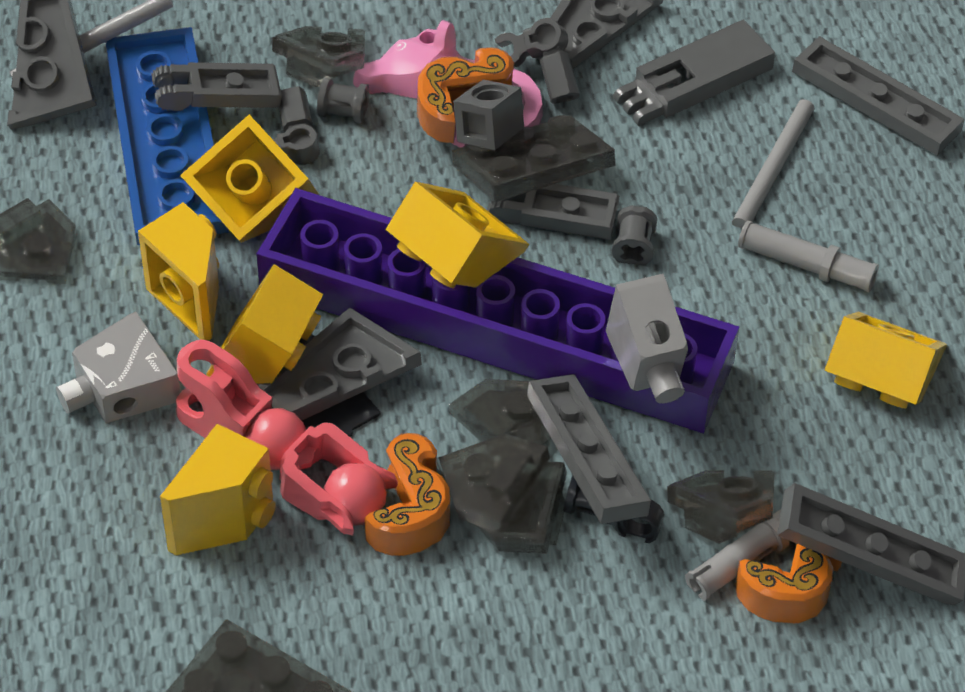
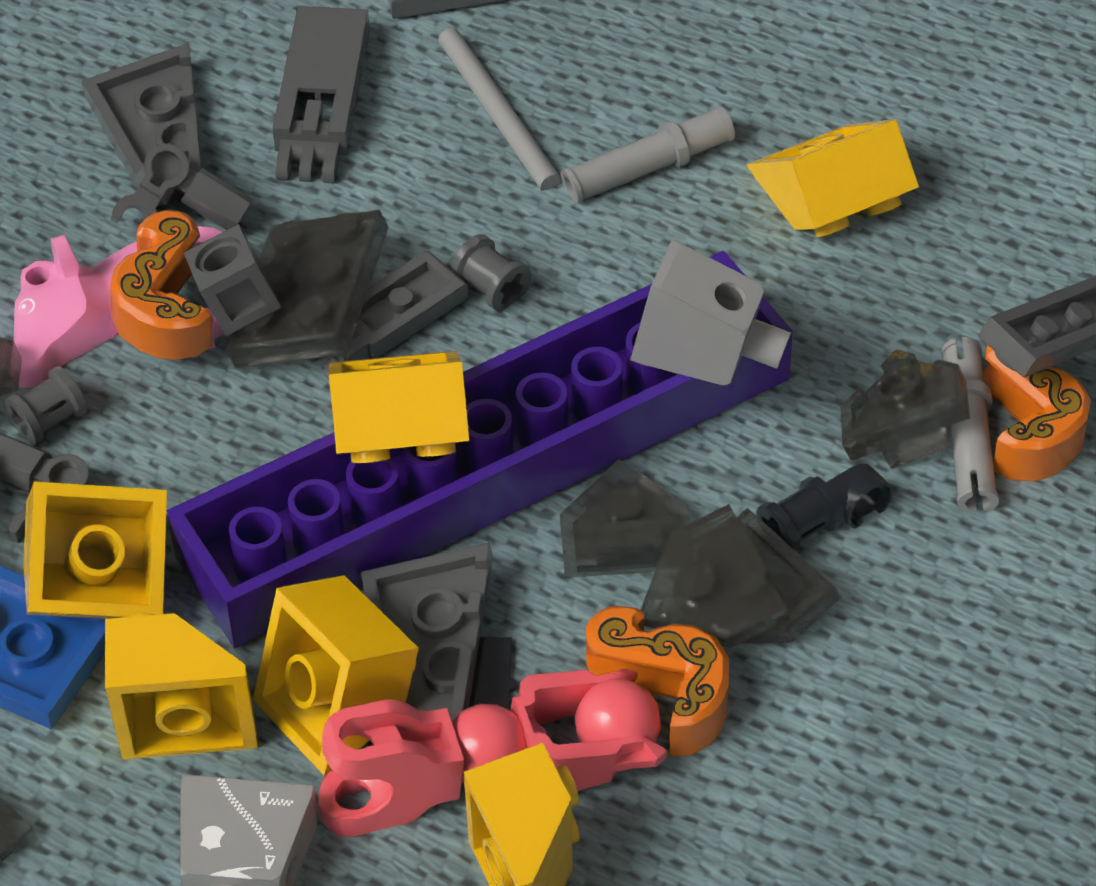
camera: 50 degrees left, 0 degrees up
dark grey plate [527,374,651,524] -> none

